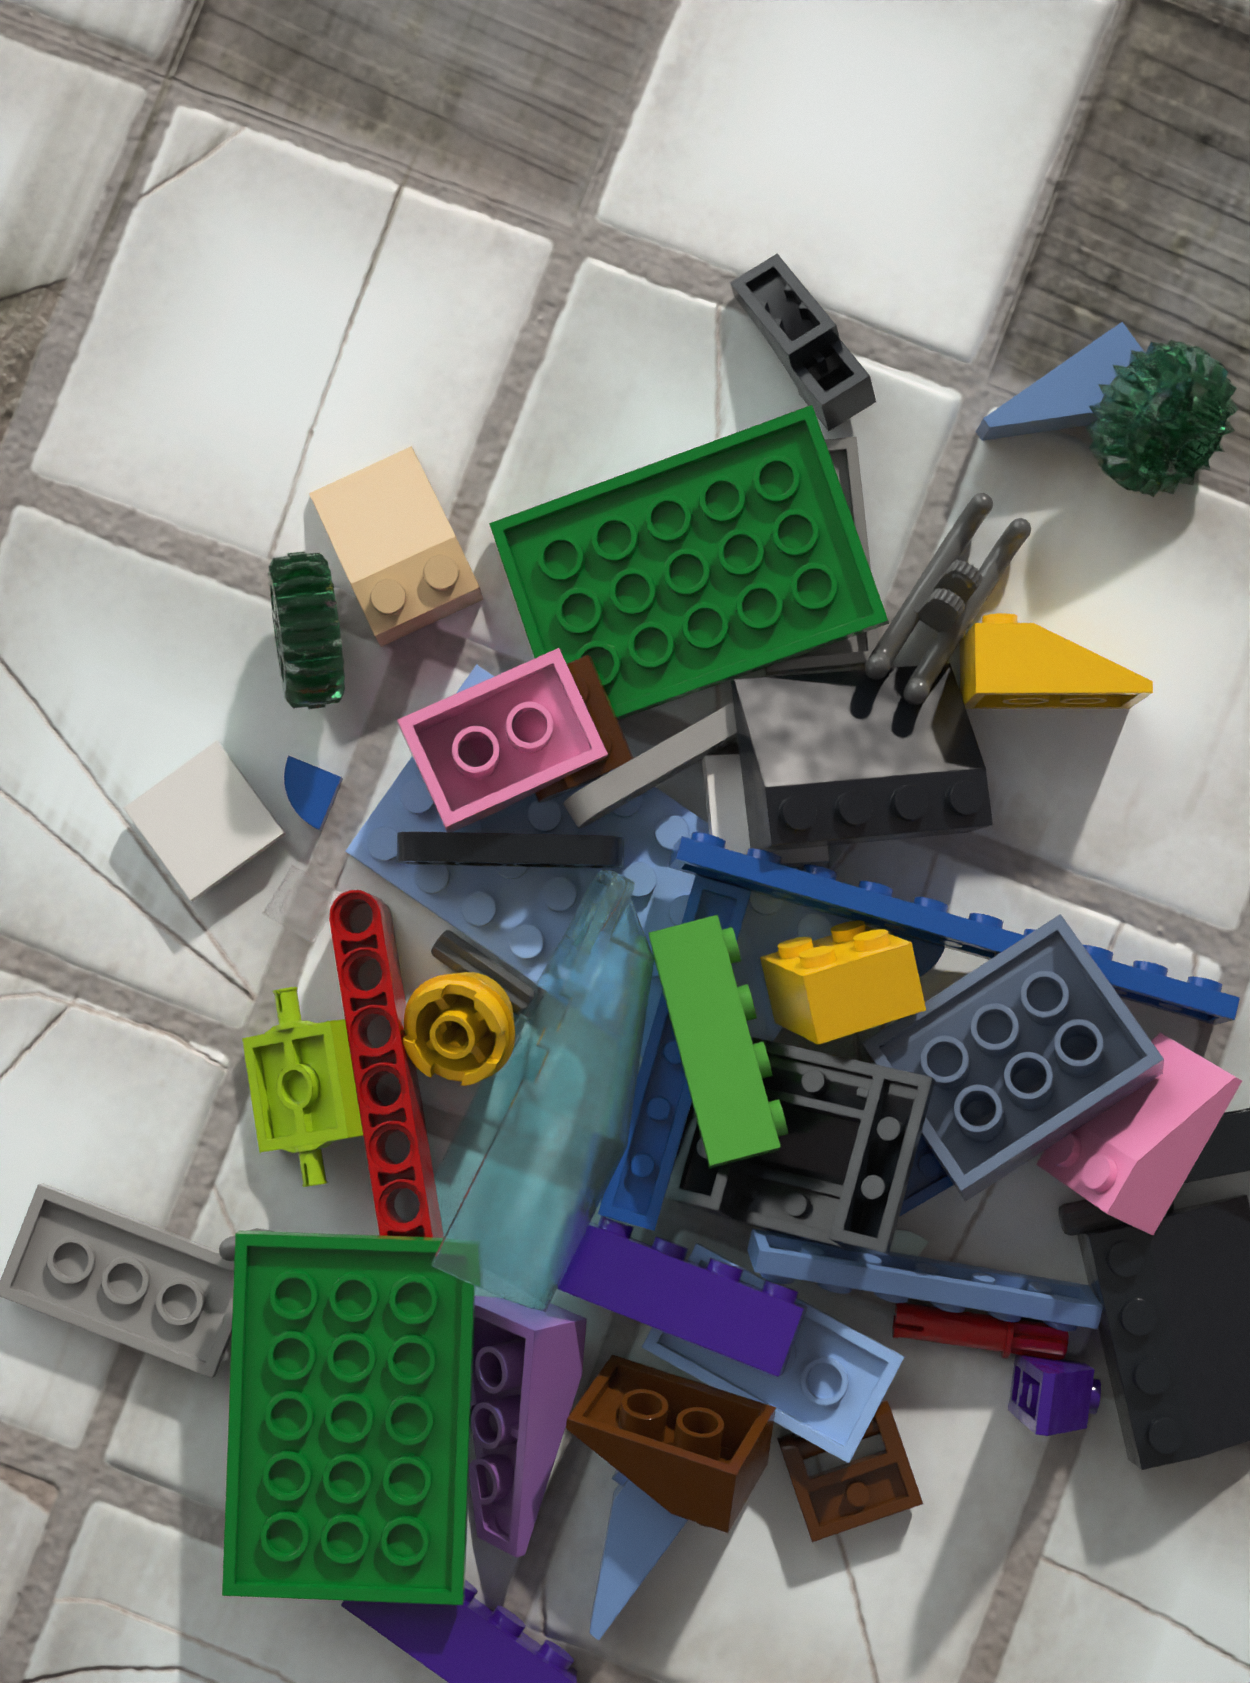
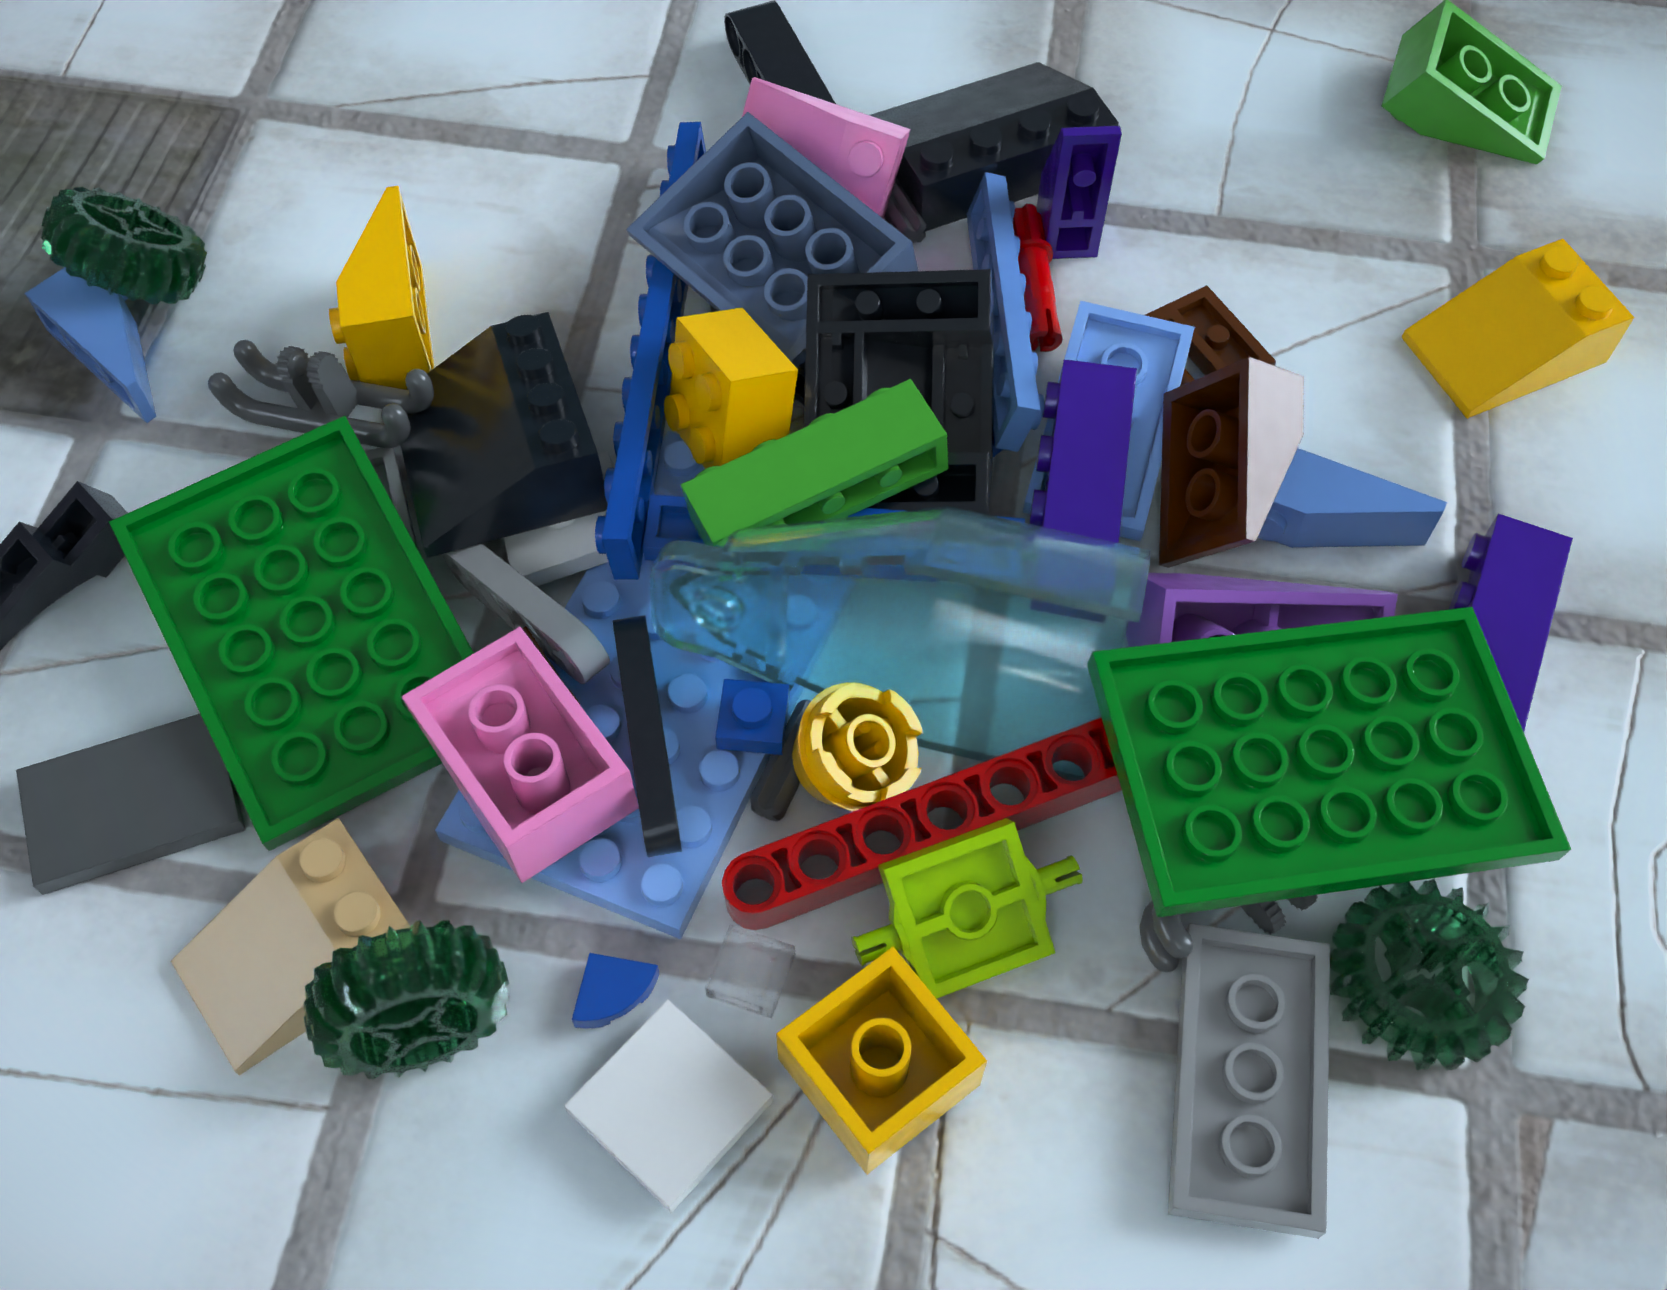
camera: 100 degrees left, 25 degrees down
none -> dark grey tile [16,714,246,895]
none -> blue plate [715,679,790,755]
none -> yellow brick [776,947,987,1175]
none -> clear green gear [1330,878,1529,1071]

